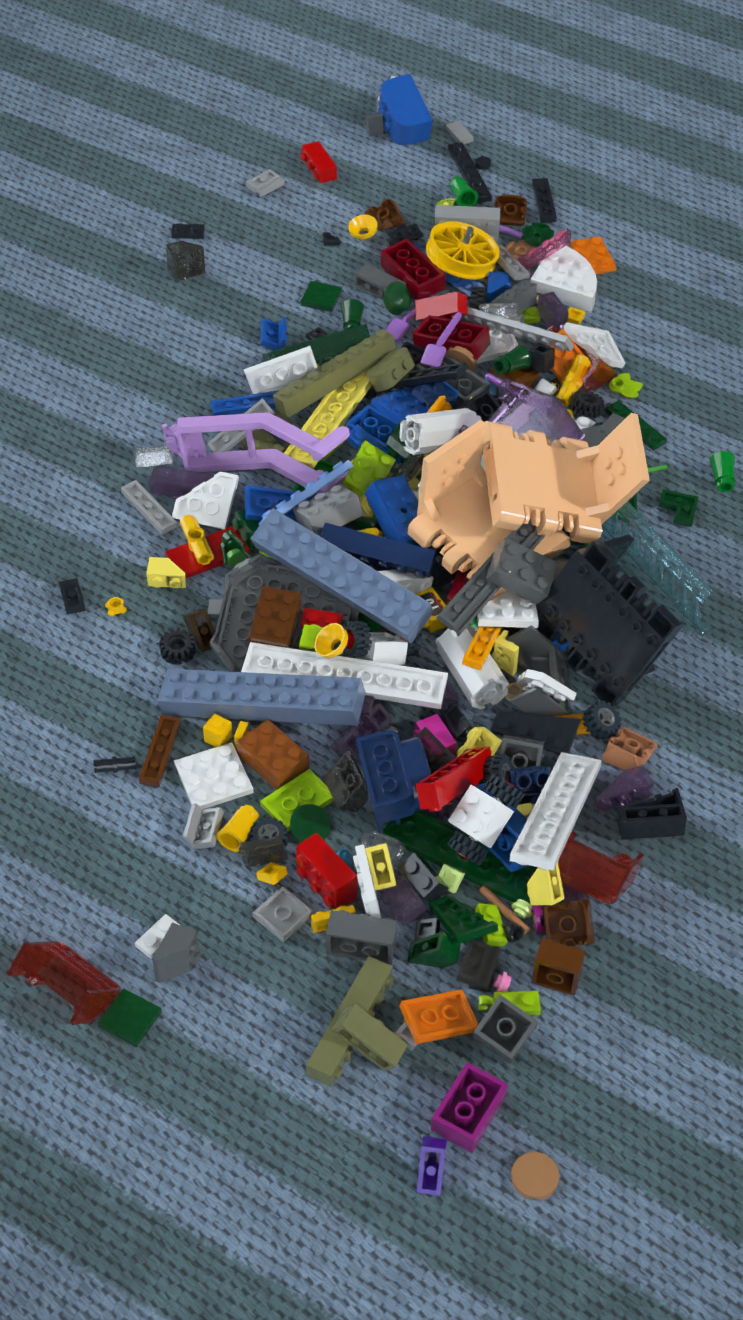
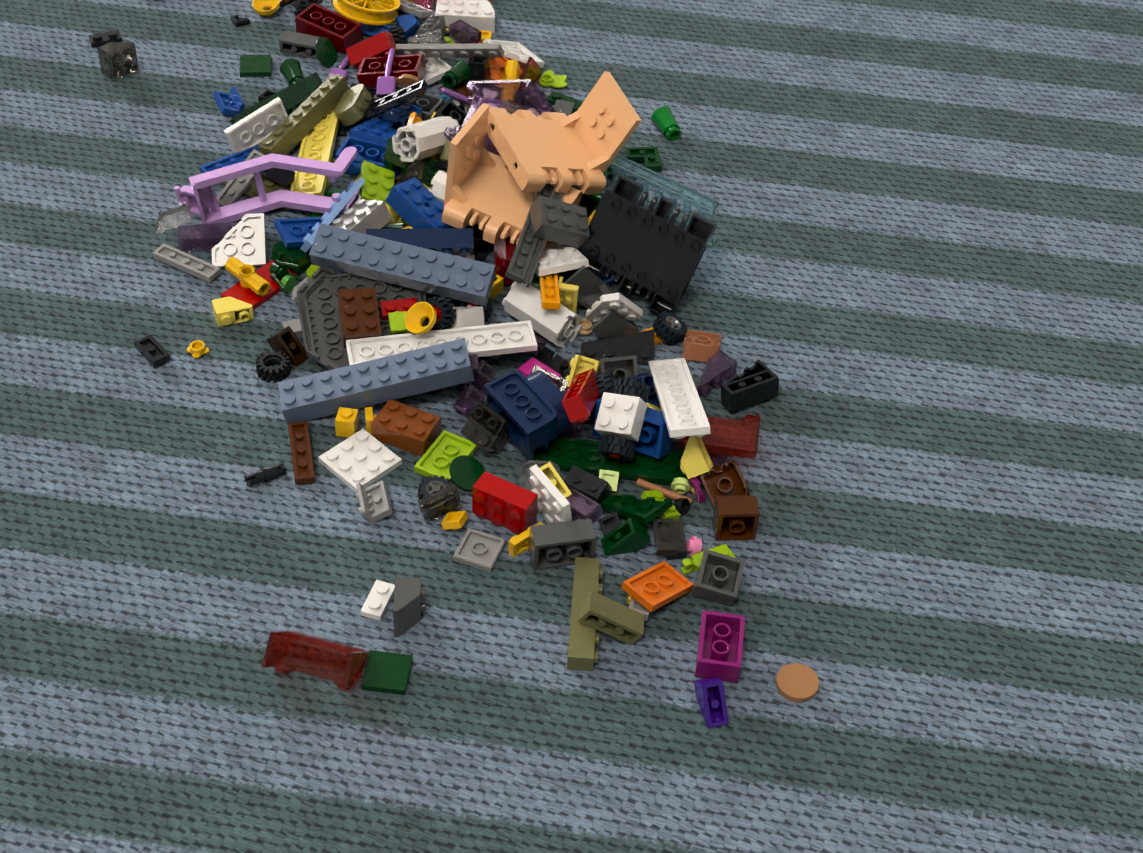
camera: 25 degrees left, 5 degrees down
yellow plant [217,804,259,852] -> none

